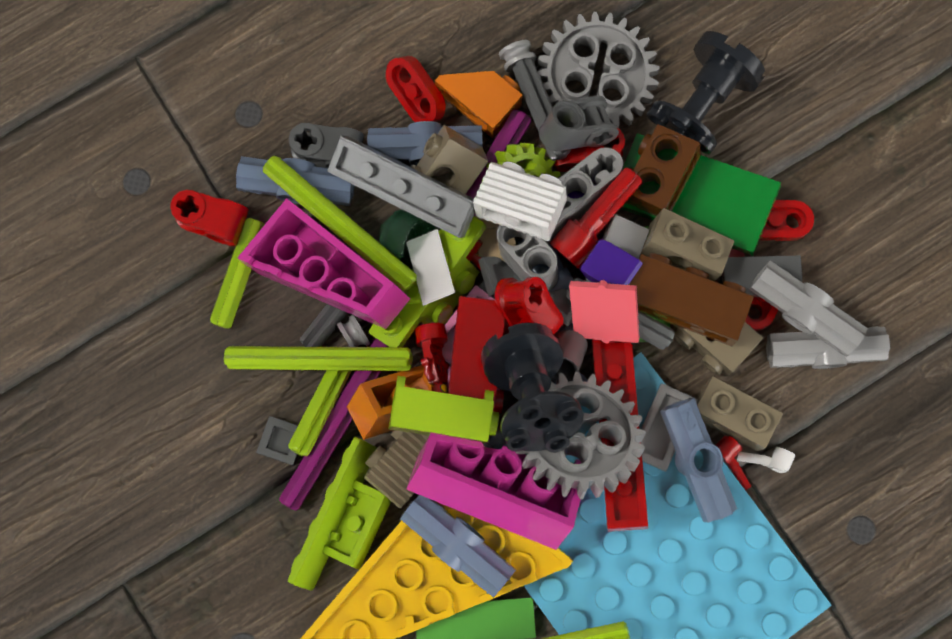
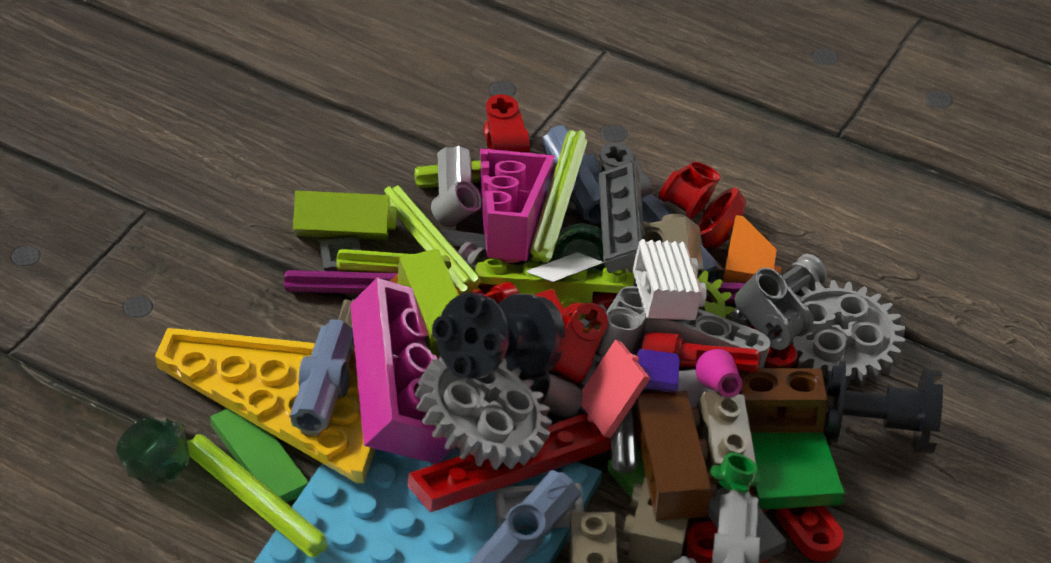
camera: 60 degrees right, 35 degrees down
lime bracket [288,437,391,591] -> none
none -> lime brick [293,190,397,240]
none -> light grey piece [431,146,482,228]
none -> red piece [658,161,721,219]
none -> dark pink cone [696,349,742,397]
none -> green plate [710,453,760,493]

